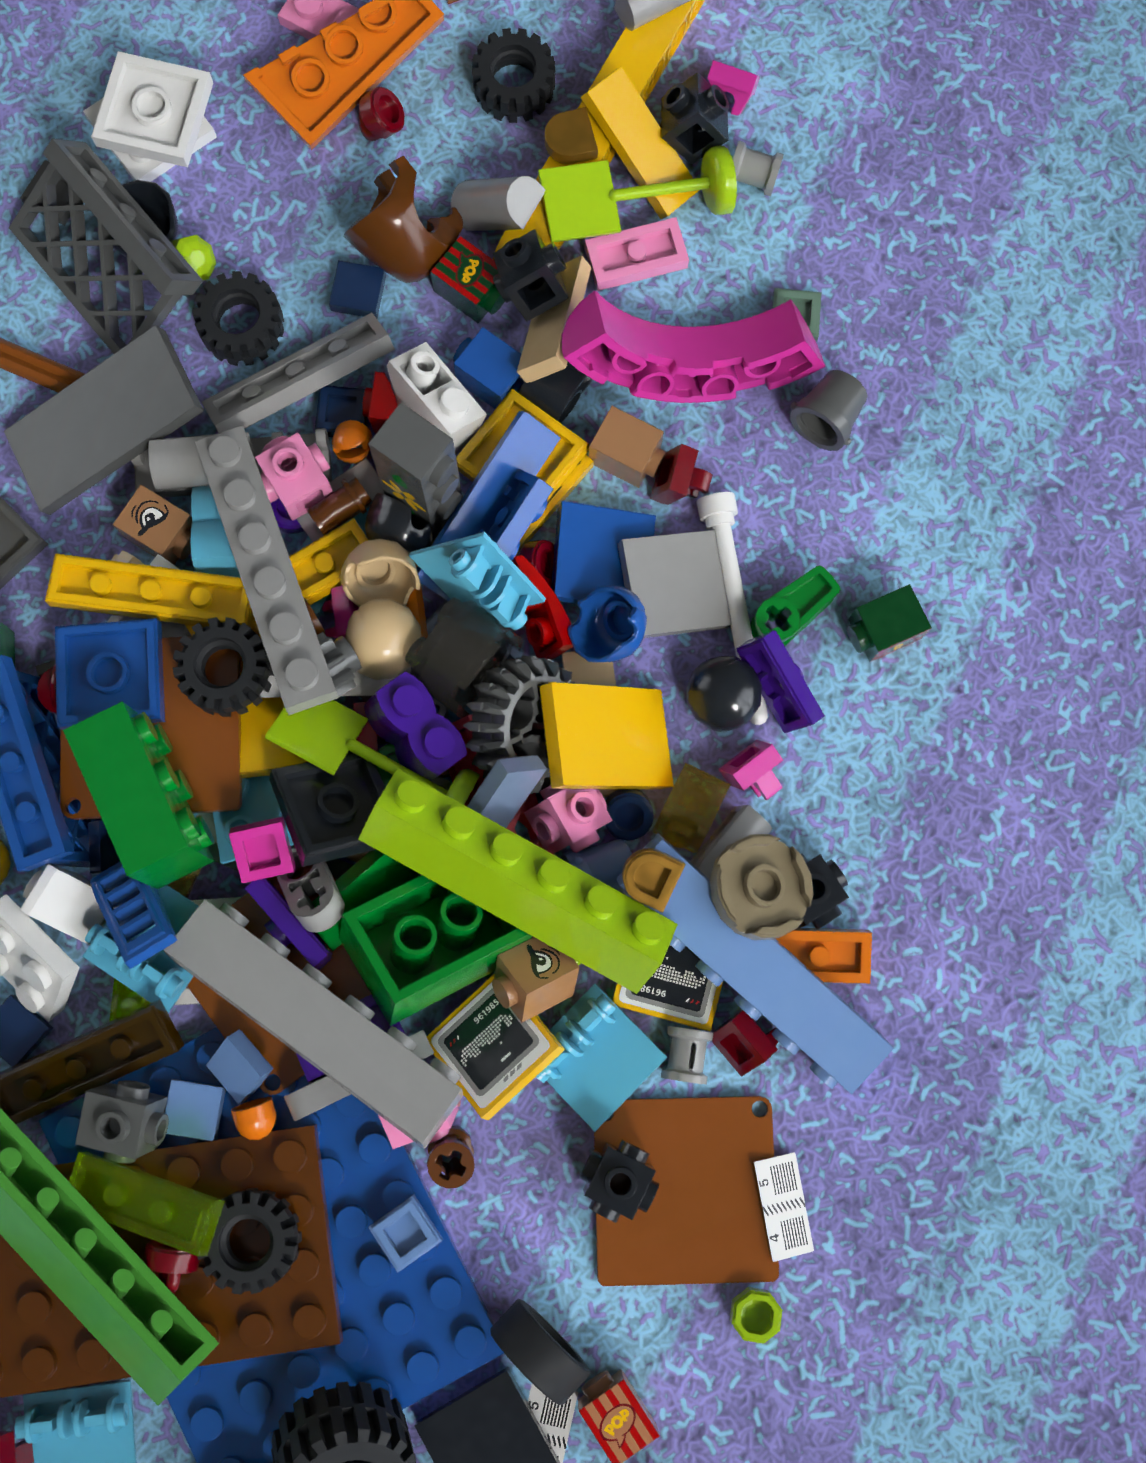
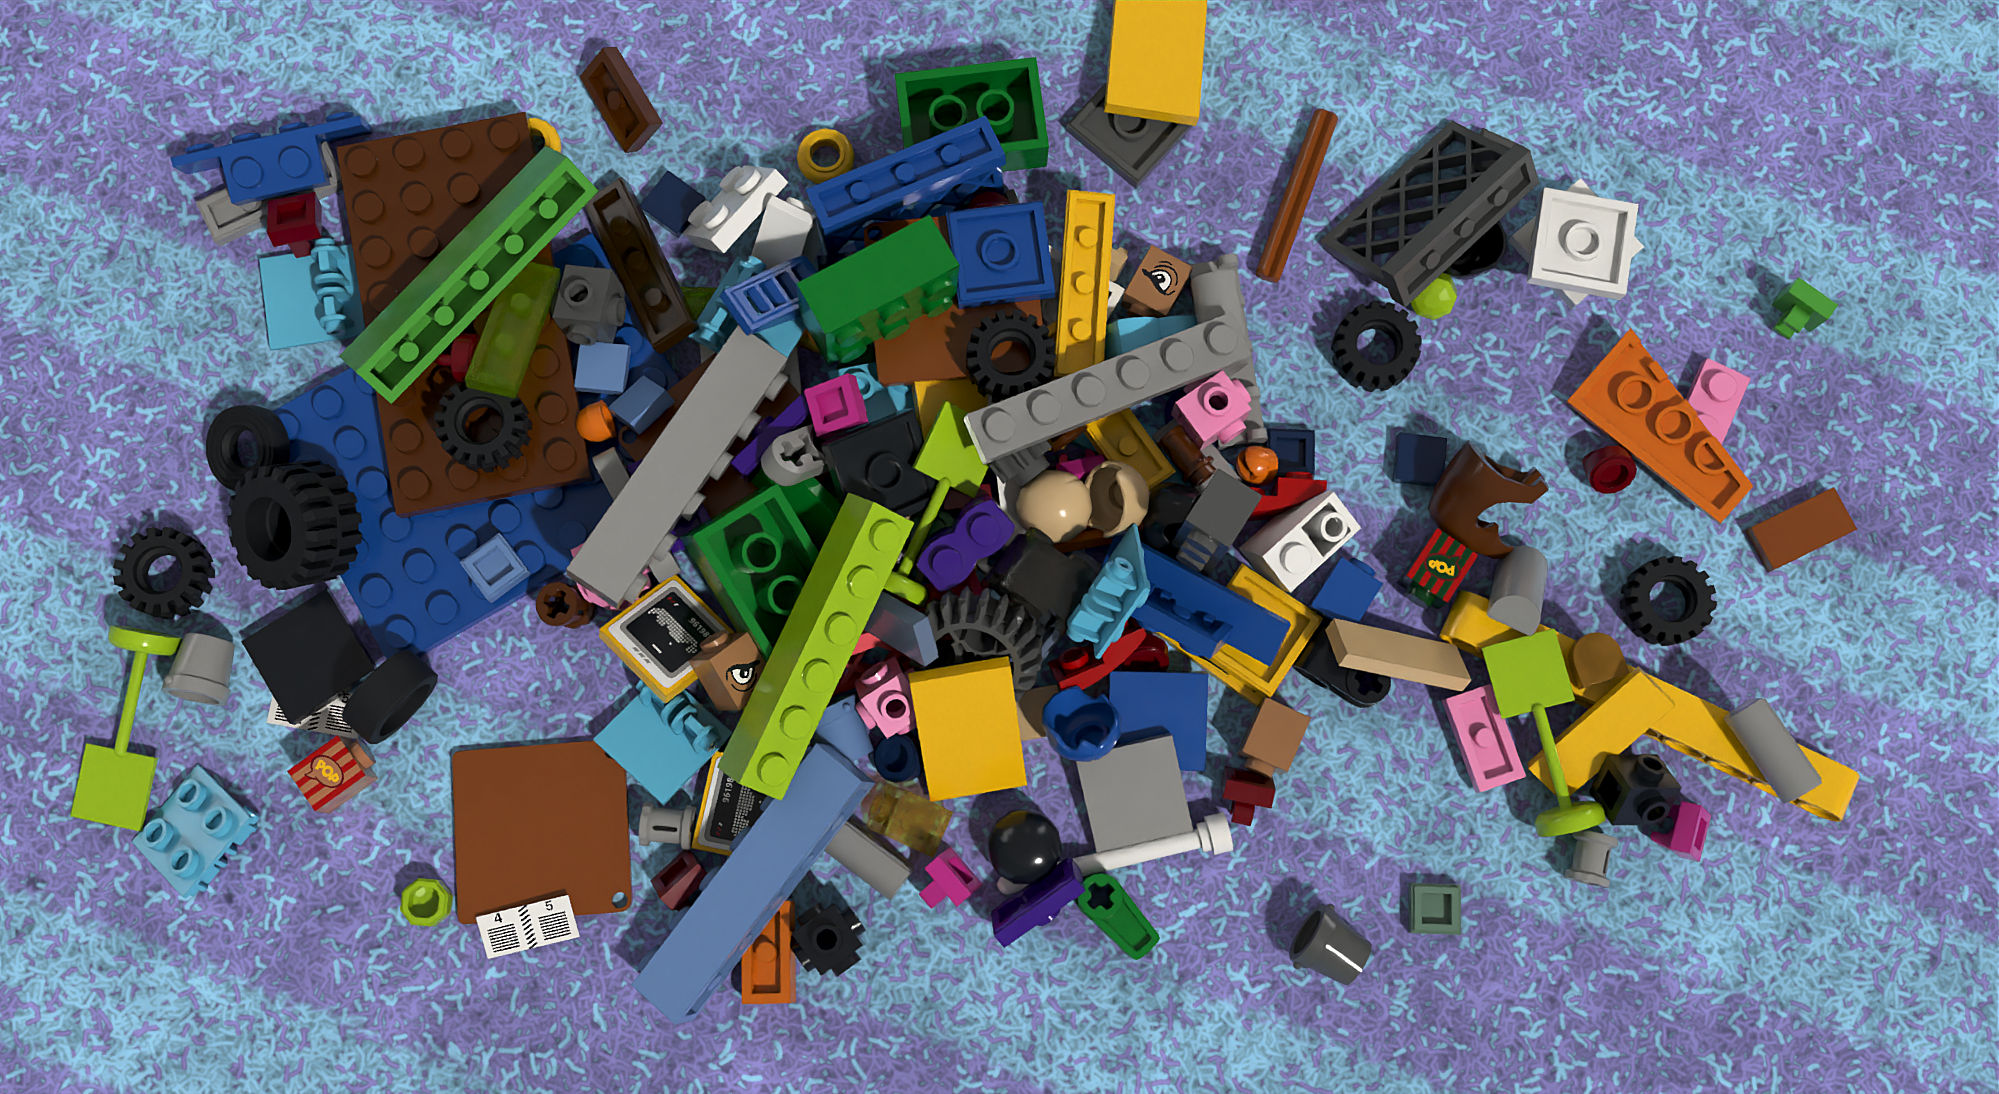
camera: 85 degrees right, 0 degrees up
dark grey tile [4,325,204,515] -> none
light grey hinge [202,313,395,433] -> none
black brick [492,229,569,322] -> none
dark pink brick [562,290,826,403] -> none
black brick [579,1140,659,1223] -> none
pearl gold tile [622,848,686,913] -> none
dark tan tile [709,834,814,940] -> none
dark green brick [847,584,932,662] -> none

